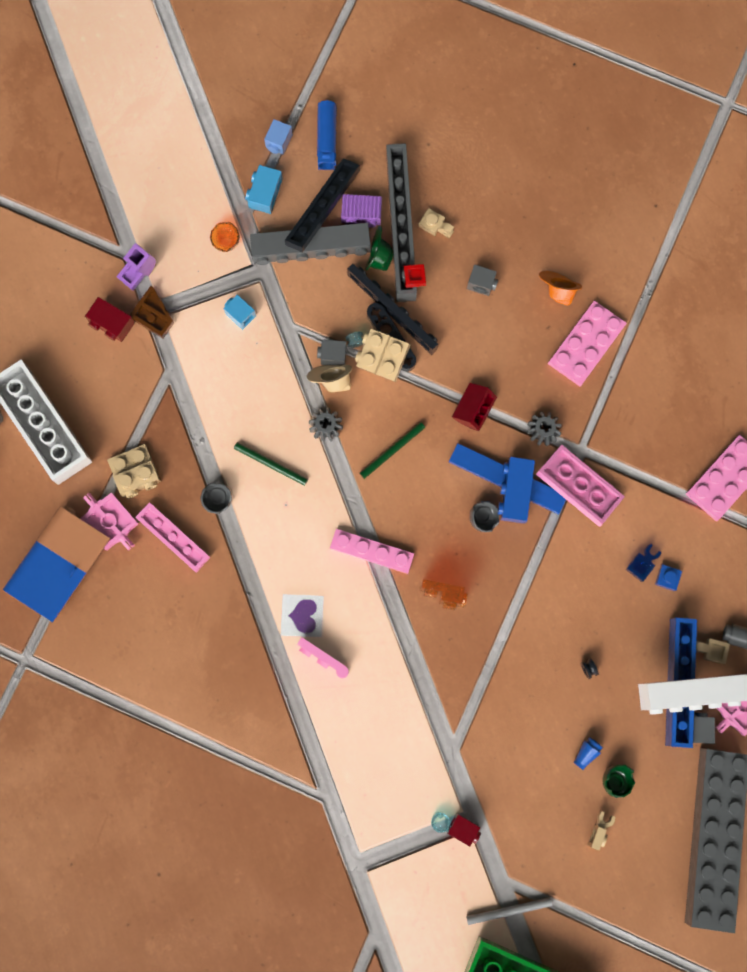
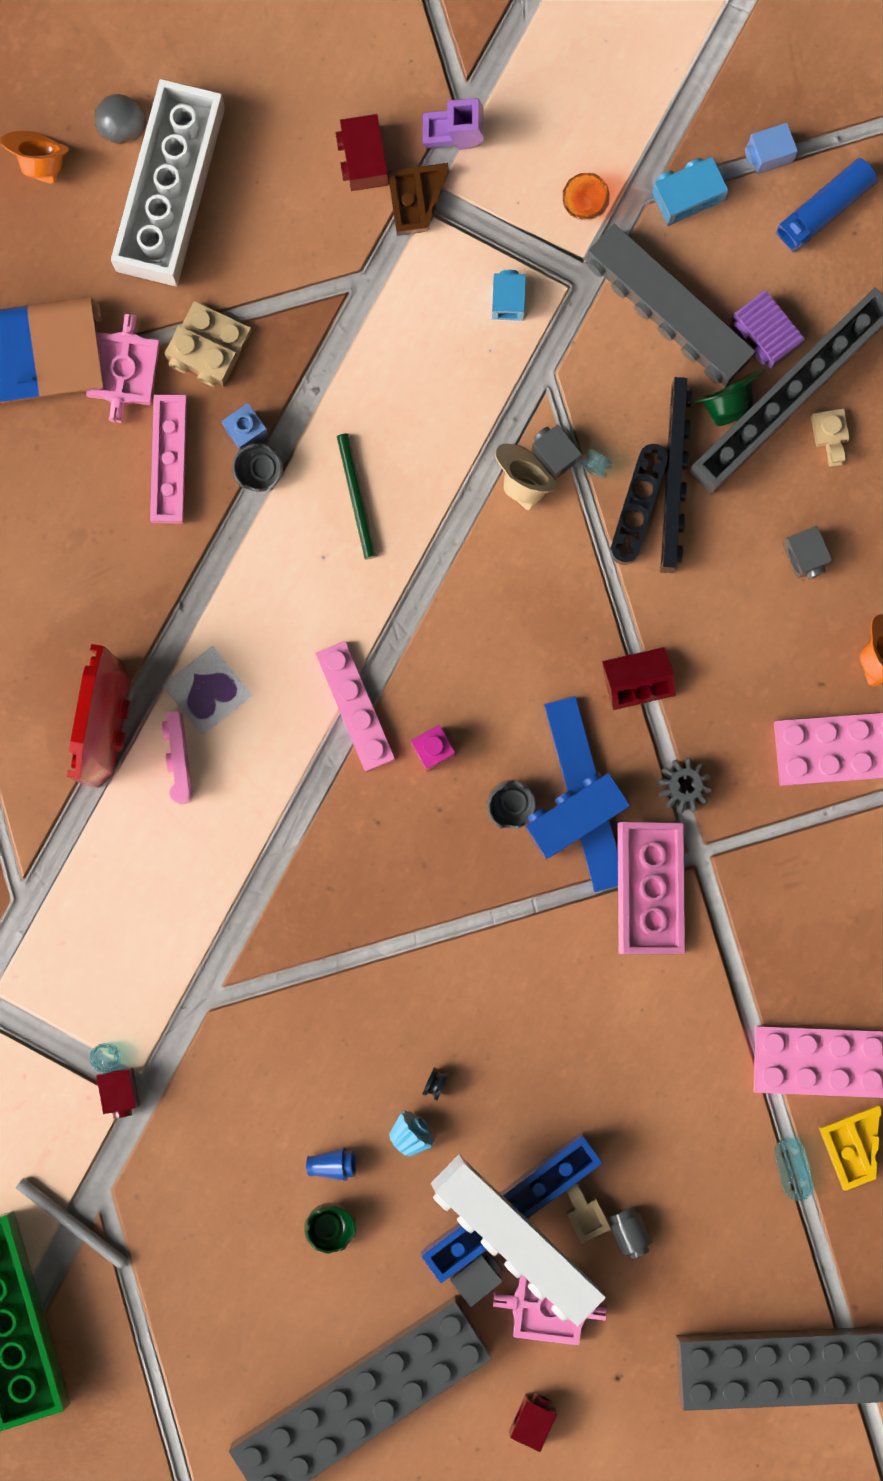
camera: 50 degrees right, 5 degrees up
black plate [285,158,360,253] -> none
dark grey gear [309,408,343,442] -> none
tan plate [355,329,410,382] -> none
dark green bar [359,422,425,479] -> none
red plate [404,264,426,288] -> none
clear orange plate [420,579,468,610] -> none
tan plate [588,811,615,850] -> none
clear blue plate [625,544,661,582] -> none
blue plate [655,564,682,591] -> none
none -> red wedge [67,644,131,788]
none -> medium blue brick [222,403,269,450]
none -> medium azure piece [389,1110,435,1157]
none -> dark pink brick [411,725,455,772]

